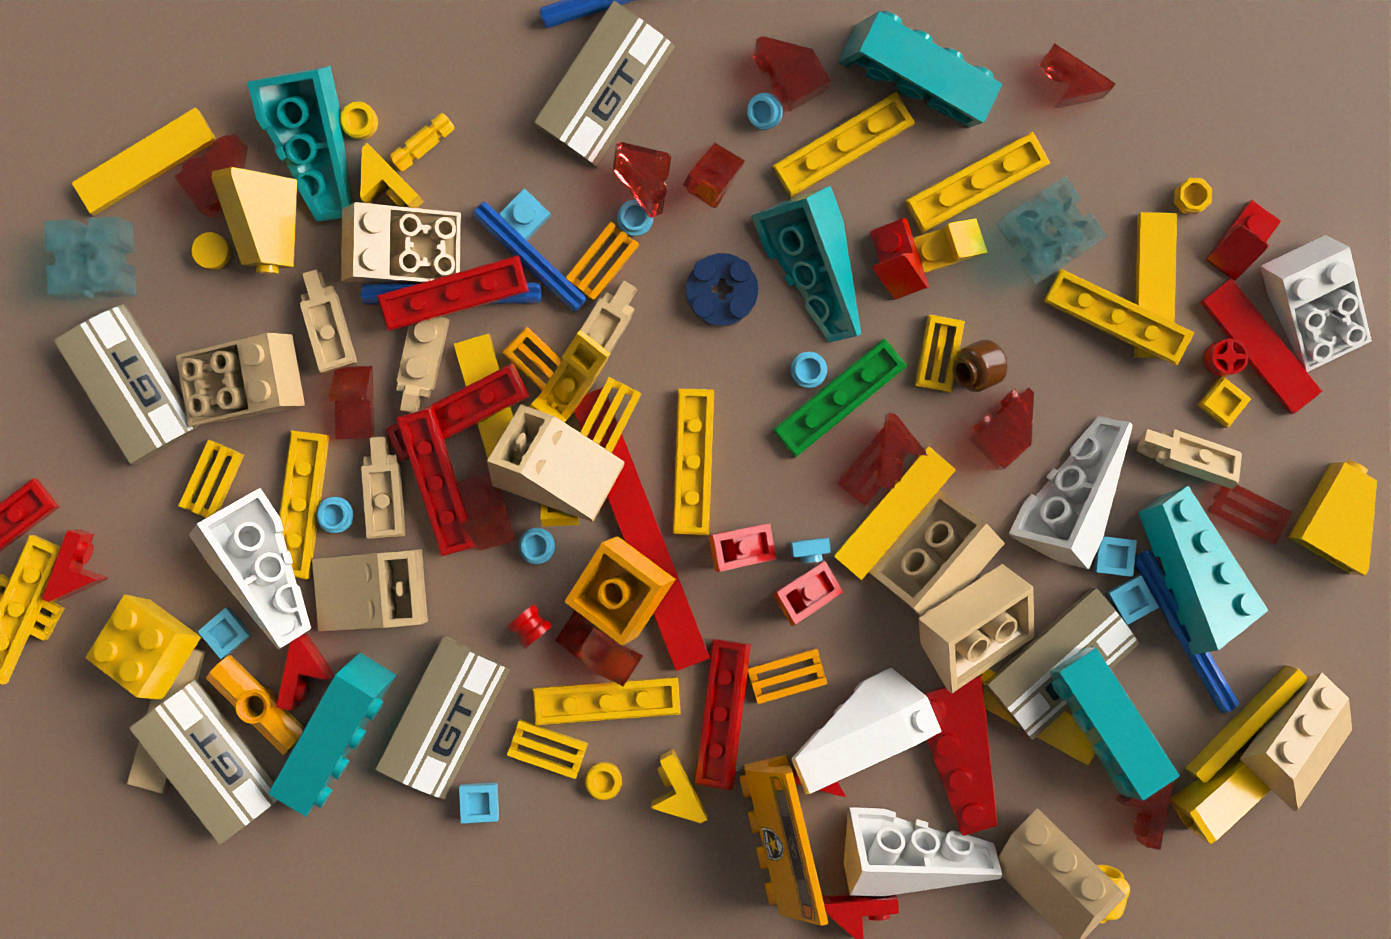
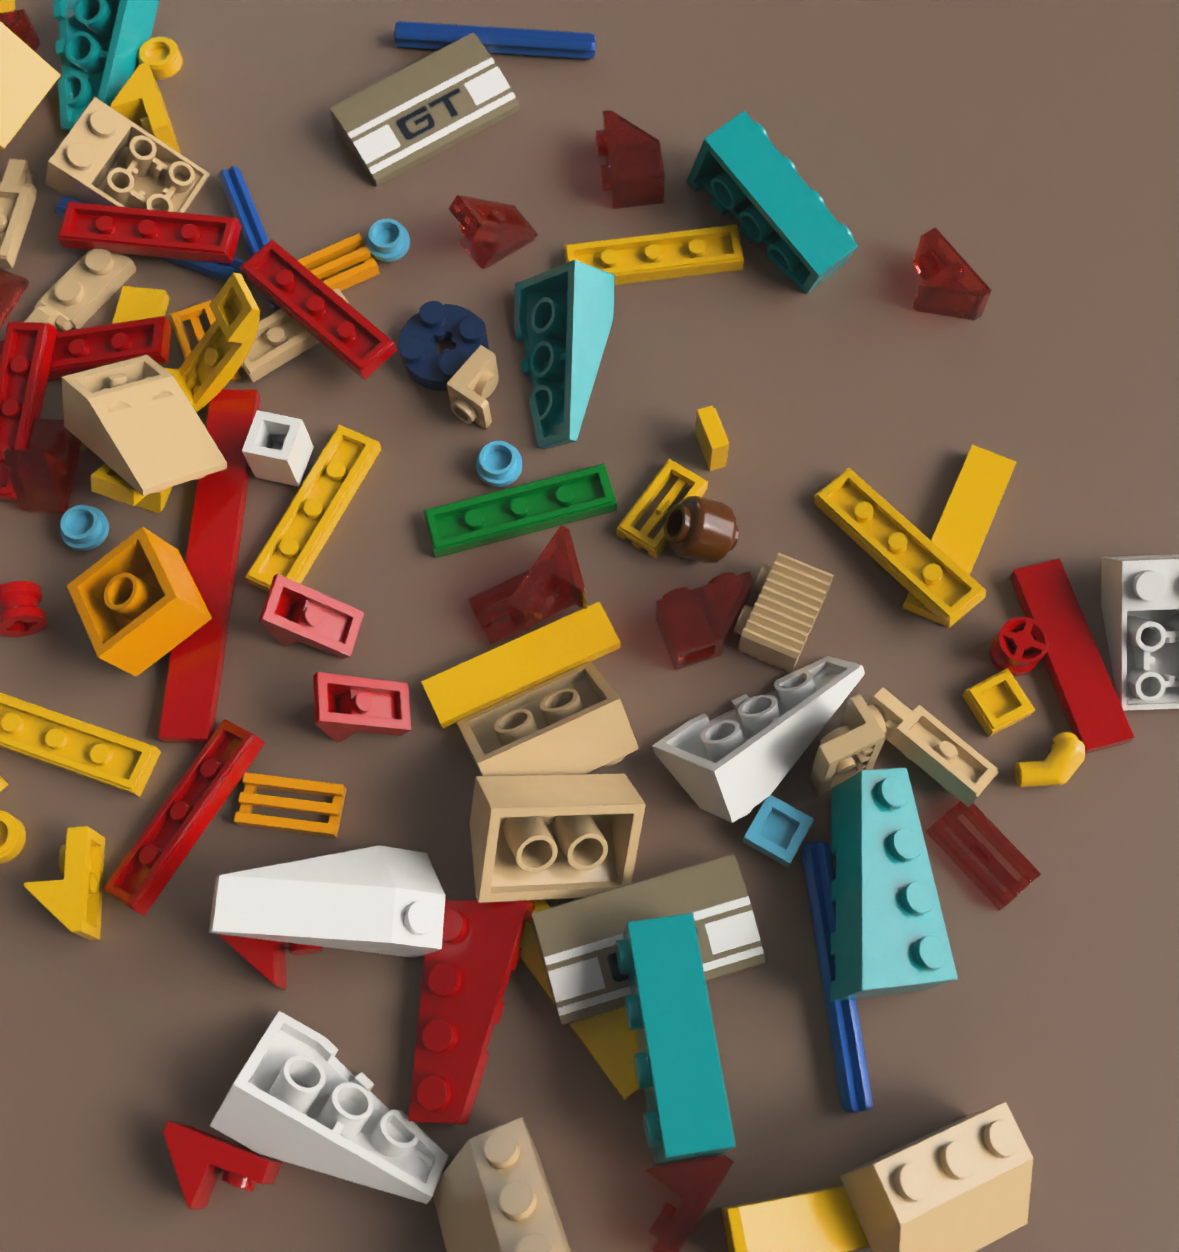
camera: 25 degrees right, 20 degrees down
yellow axle [390,113,454,171] -> none
medium azure plate [499,188,552,241] -> none
clear red slope [555,610,643,687] -> none
yellow tile [580,377,642,453] -> none
clear red slope [613,142,671,218] -> none
light orange piece [739,755,828,926] -> none
medium azure plate [747,93,783,130] -> none
medium azure plate [790,538,831,563] -> none
red slope [870,218,929,300] -> none
yellow tile [904,132,1050,234] -> none
yellow slope [914,218,988,273] -> none
clear light blue brick [996,175,1107,283] -> none
medium azure plate [1106,575,1159,625] -> none
yellow tile [1174,177,1212,214] -> none
yellow tile [1184,665,1308,783] -> none
red slope [1205,200,1281,281] -> none
yellow slope [1288,460,1377,576] -> none
none -> red tile [239,239,397,380]
none -> white brick [242,410,314,487]
none -> tan bracket [446,345,499,429]
none -> yellow tile [695,405,729,471]
none -> tan brick [734,553,834,673]
none -> tan bracket [809,693,887,796]
none -> yellow arm [1014,732,1085,787]

